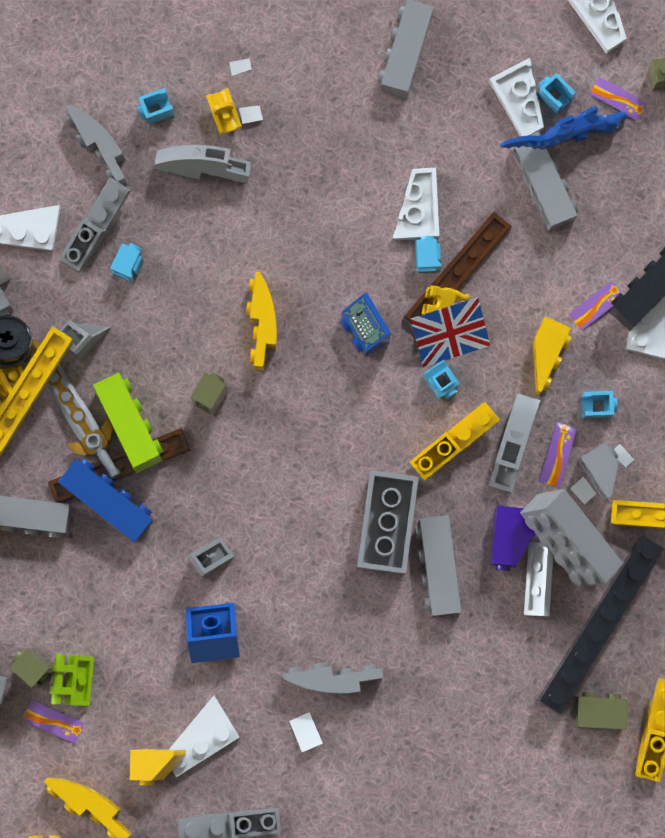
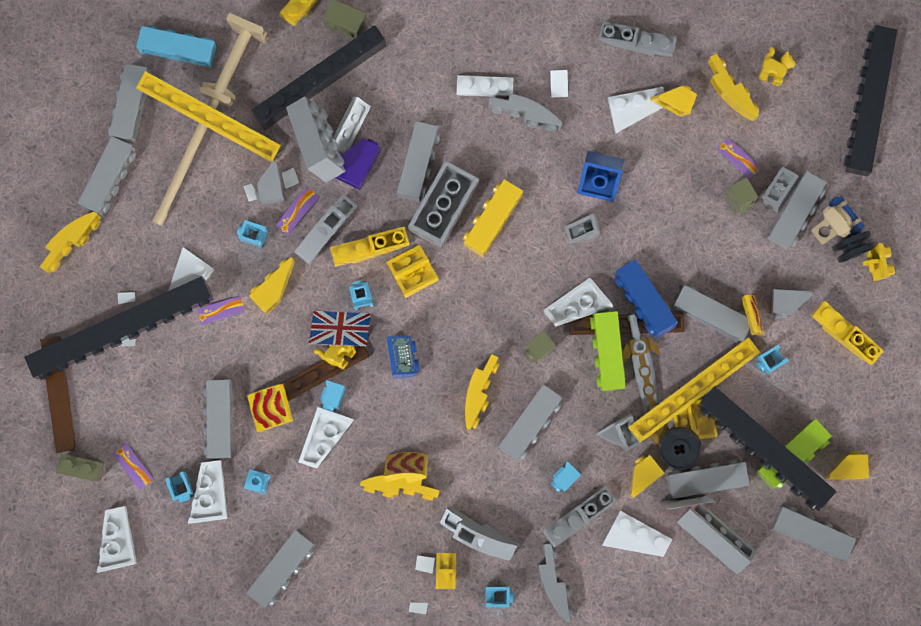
camera: 155 degrees left, 0 degrees up
lime plate [49,654,94,706] -> none
blue animal [500,106,628,150] -> none
none -> medium azure window [244,469,271,494]
none -> slope [247,384,293,432]
none -> yellow slope [360,475,440,501]
none -> slope [384,452,428,484]
none -> yellow slope [386,244,439,298]
none -> white plate [457,75,513,97]
none -> yellow brick [463,179,523,257]
none -> light grey brick [498,384,563,462]
none -> white wing [543,278,613,327]
none -> yellow slope [630,455,665,498]

